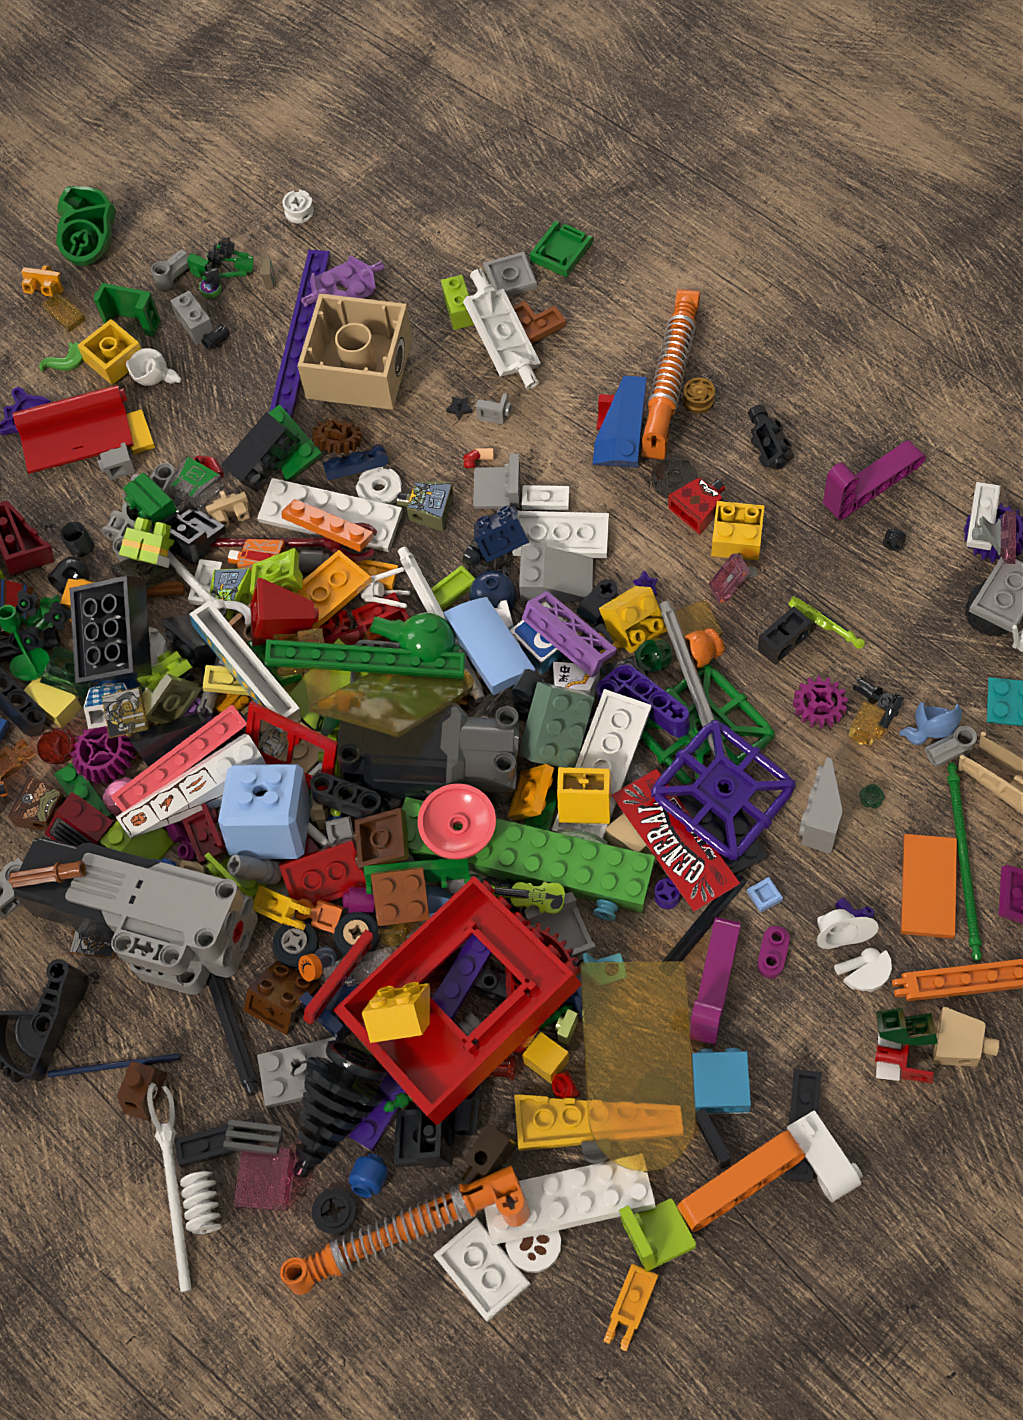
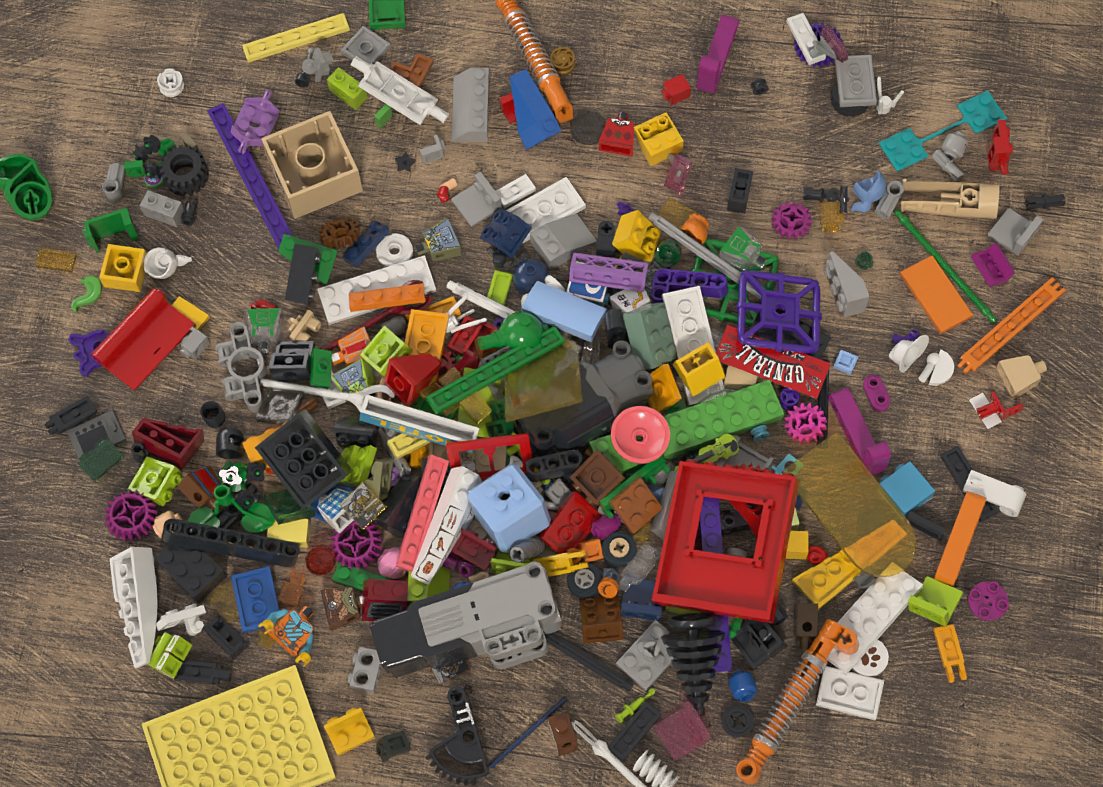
camera: 40 degrees left, 5 degrees up
dark orange axle [9,860,86,888] -> none
light orange hips [21,265,64,297] -> none
lime hips [119,517,174,568] -> none
green brick [123,473,177,527] -> none
dark grey tile [223,1119,283,1156] -> none
red tile [303,929,373,1025] -> none
yellow slope [362,982,430,1043] -> none
black brick [748,405,795,470] -> none
lime piece [788,596,865,649] -> none
dark green slope [876,1007,938,1045] -> none
none -> black tyre [159,145,209,196]
none -> light yellow tile [242,13,350,63]
none -> black hinge [295,48,314,88]
none -> light grey hips [302,48,333,82]
none -> green plate [310,348,332,389]
none -> bright green tile [374,104,392,128]
none -> light grey slope [451,68,490,142]
none -> lime piece [615,689,655,723]
none -> red brick [661,74,691,105]
none -> torso [719,225,767,271]
none -> dark pink gear [784,403,827,445]
none -> magenta plate [968,581,1009,621]

